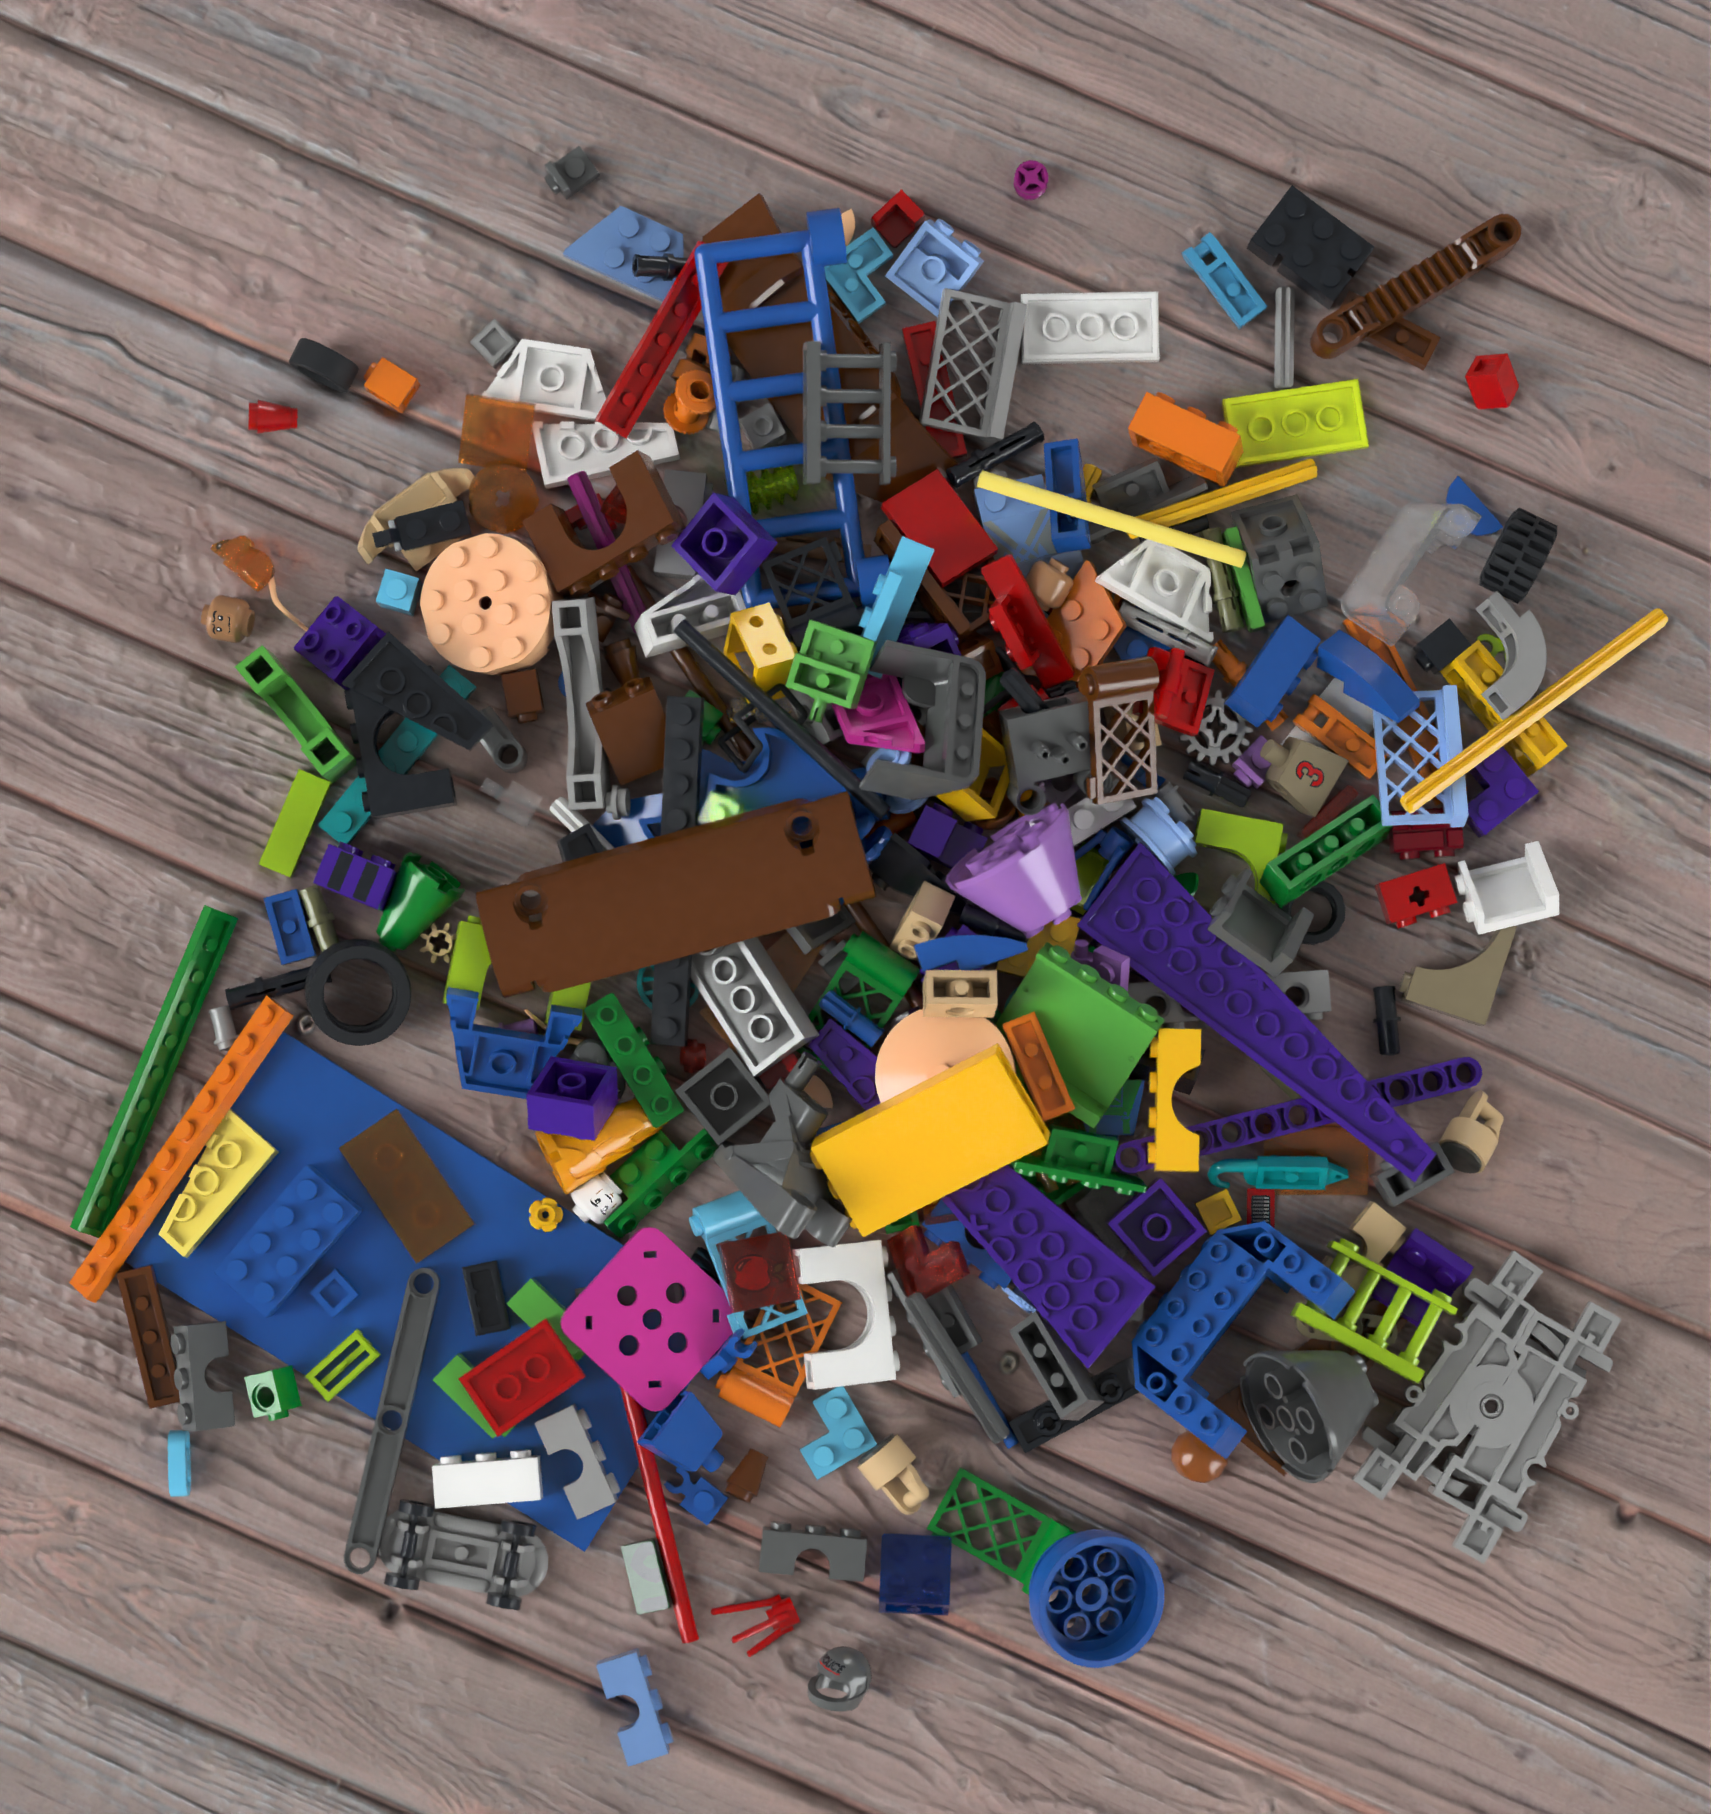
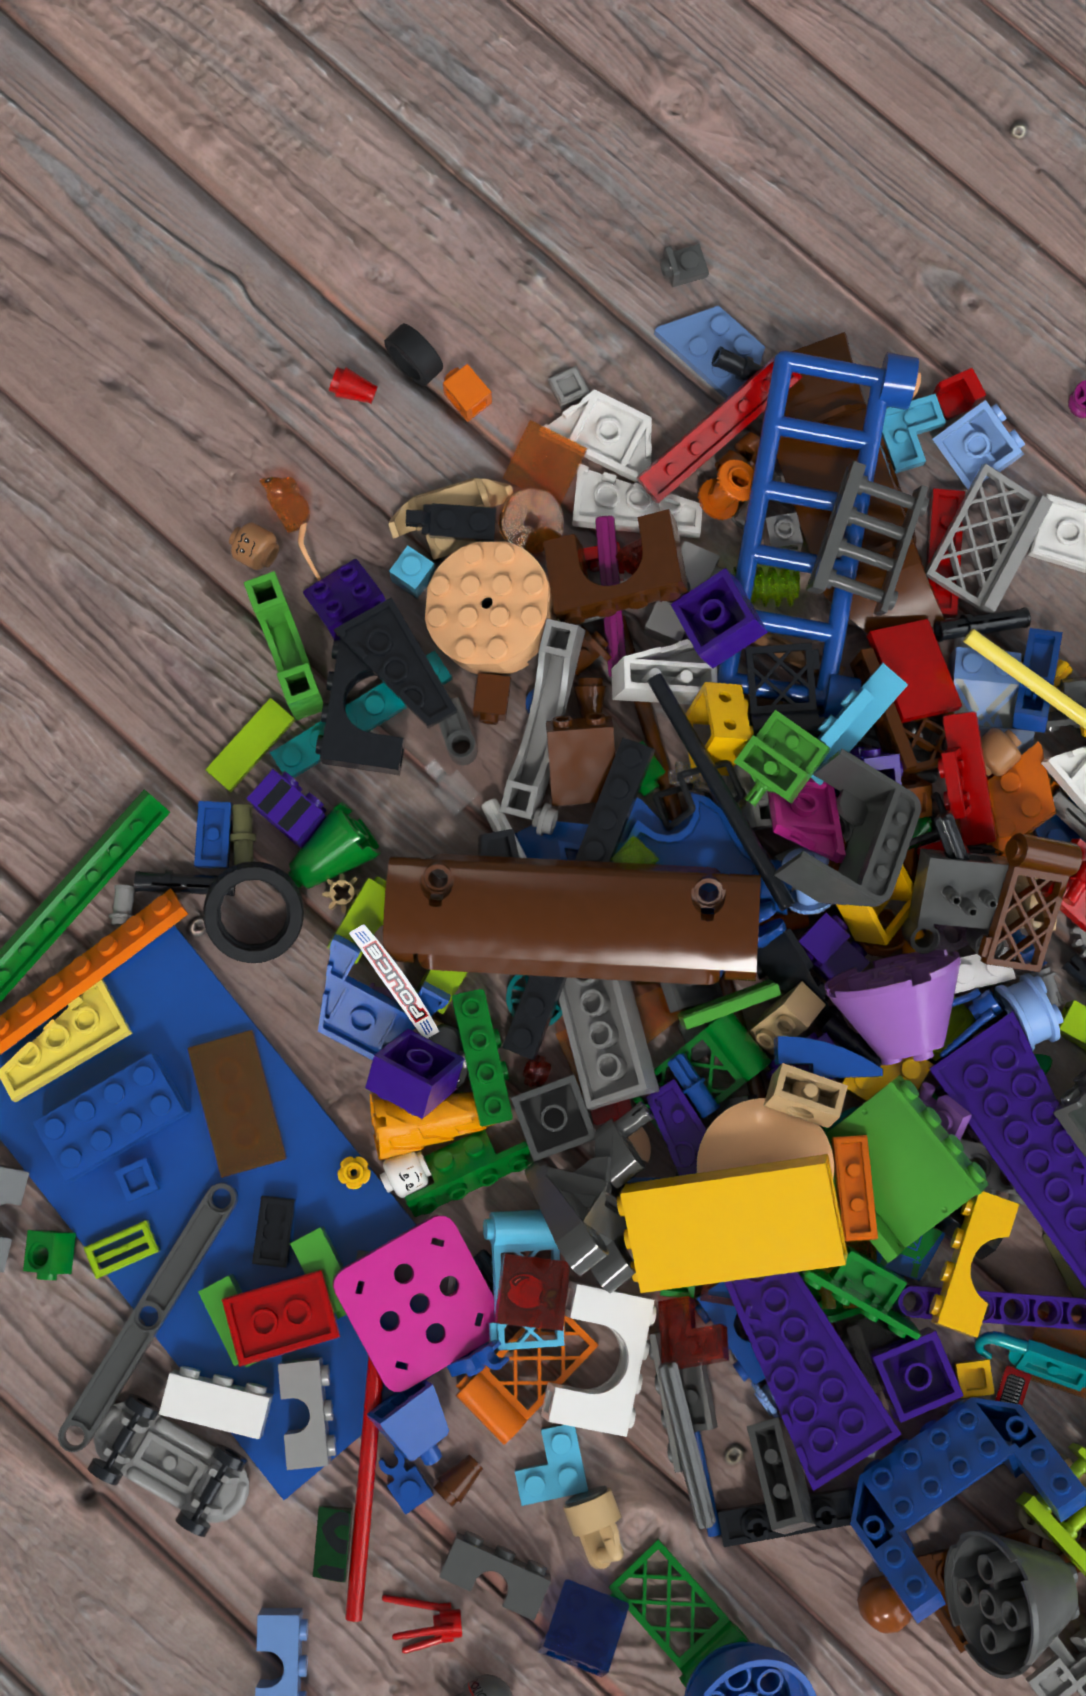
camera: 15 degrees right, 5 degrees down
none -> sticker [349,924,440,1038]
none -> bright green tile [678,979,782,1030]

